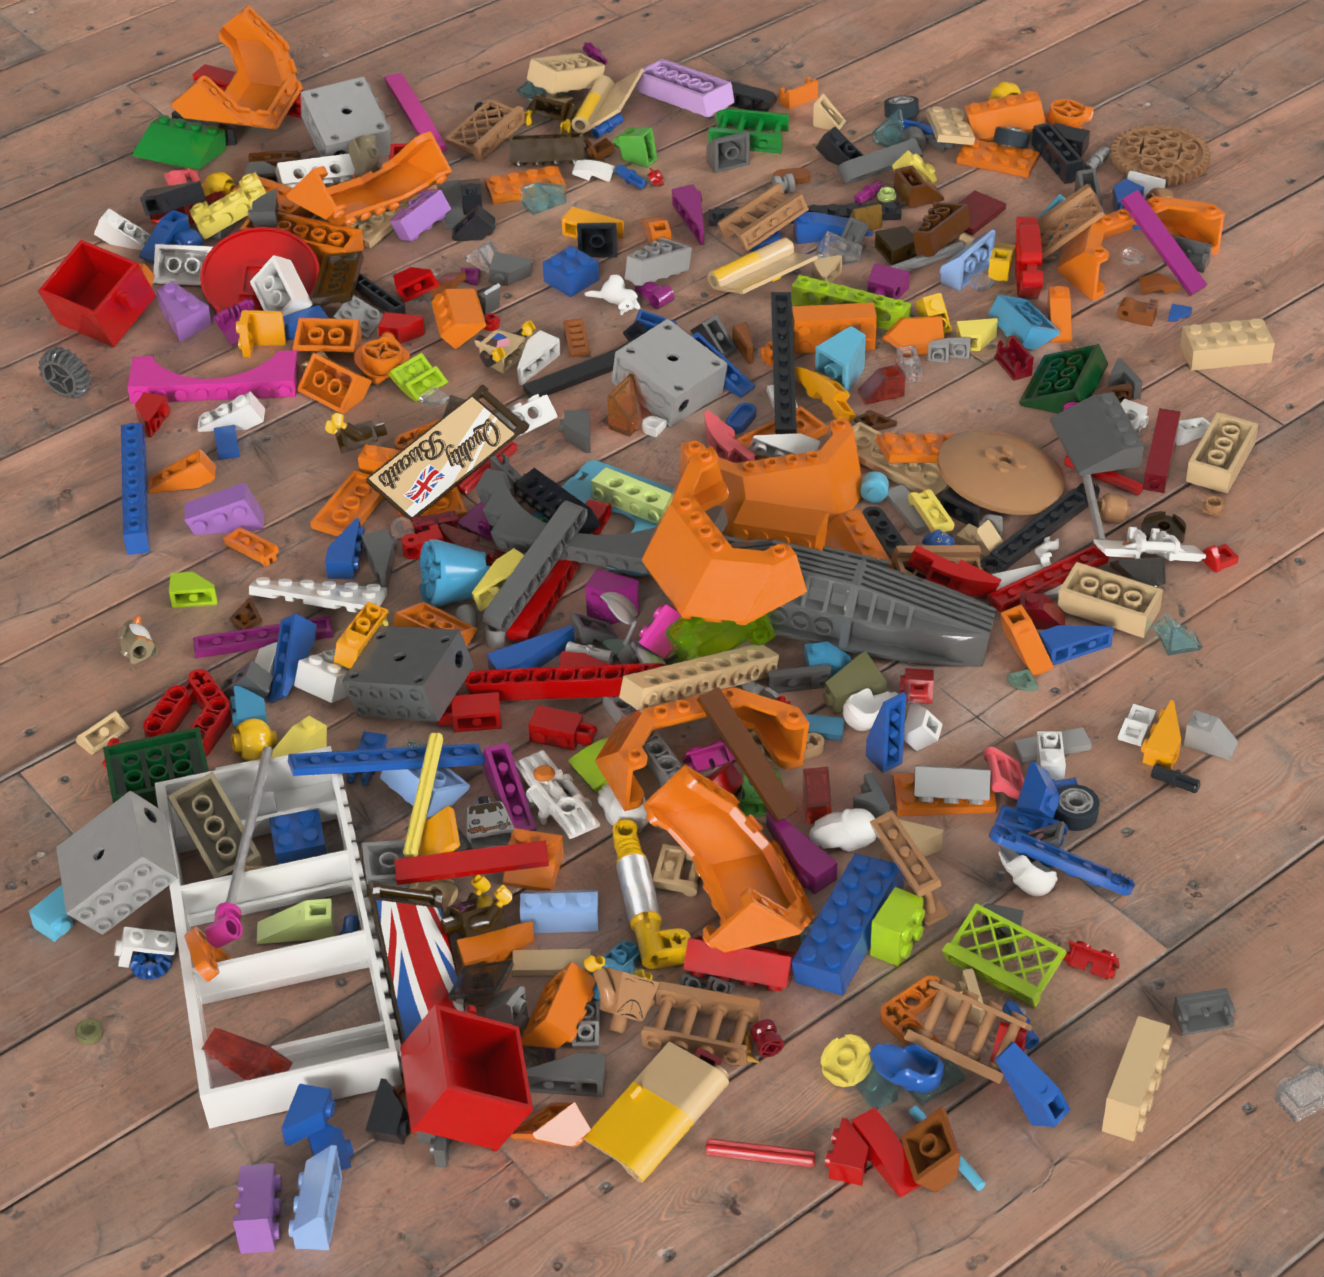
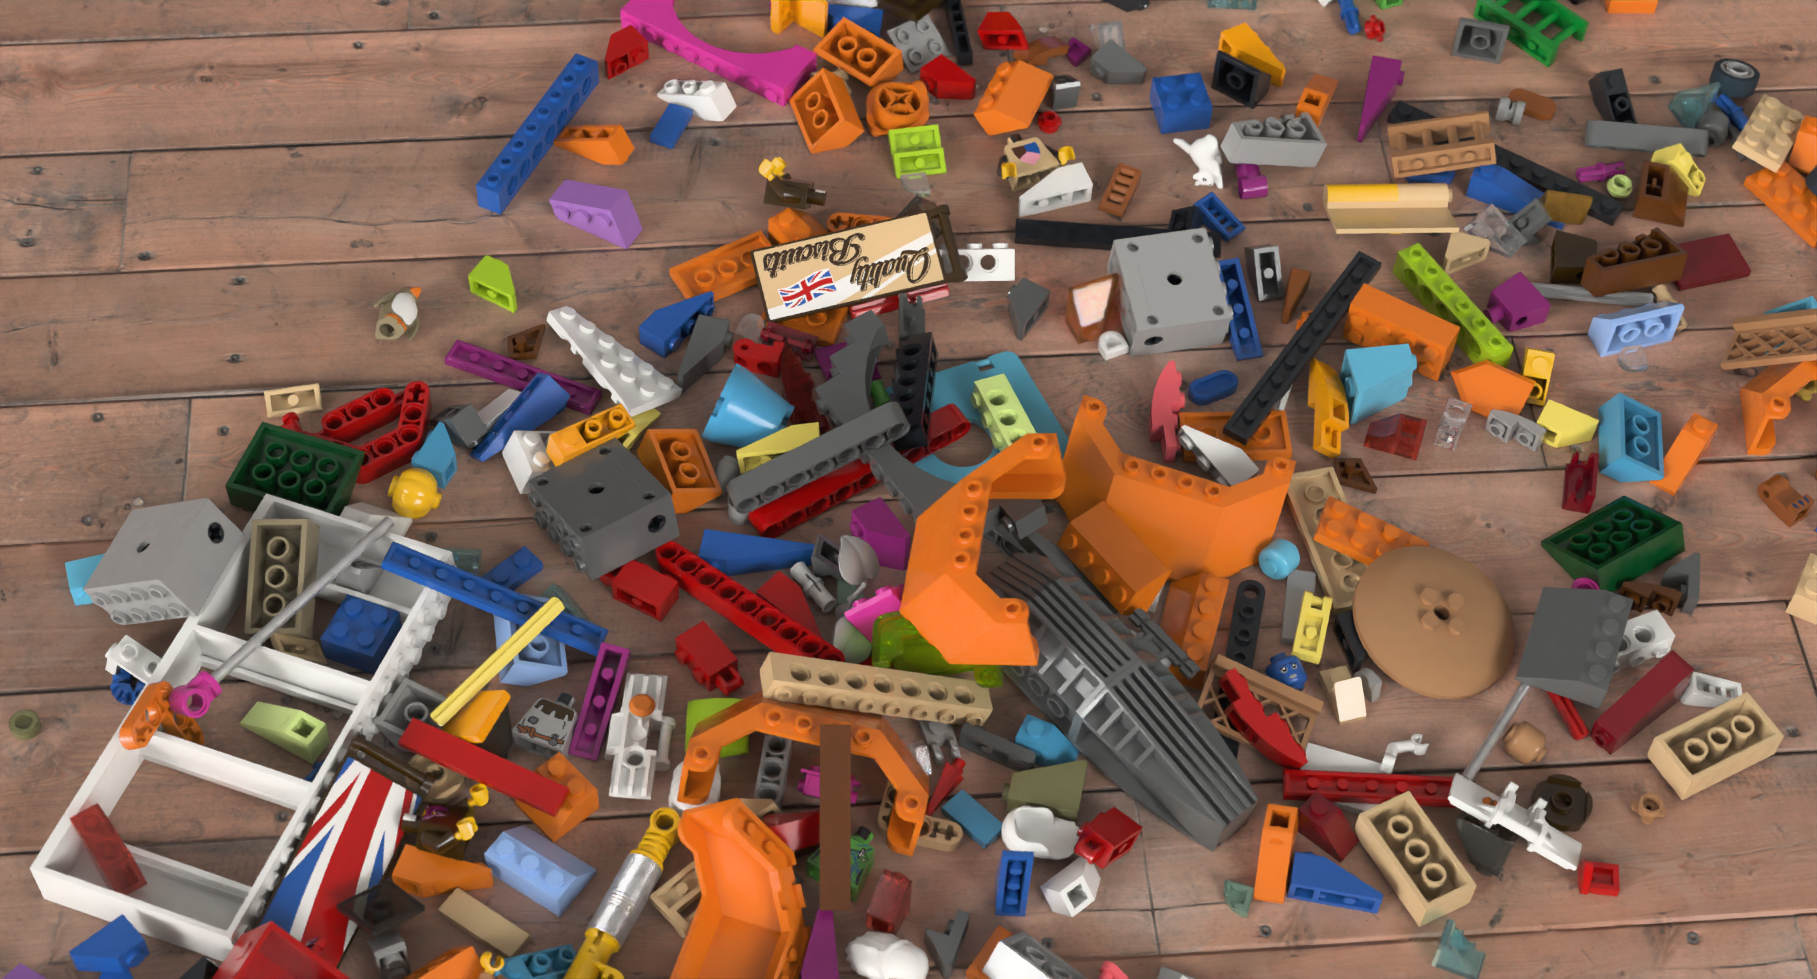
camera: 30 degrees right, 10 degrees up
orange hinge [223,527,279,567] -> none
light yellow slope [271,716,327,758] -> none
tan slope [813,94,846,130] -> none
black plate [980,482,1100,574] -> none
yellow slope [988,243,1015,281] -> none
red piece [1015,217,1043,299] -> none

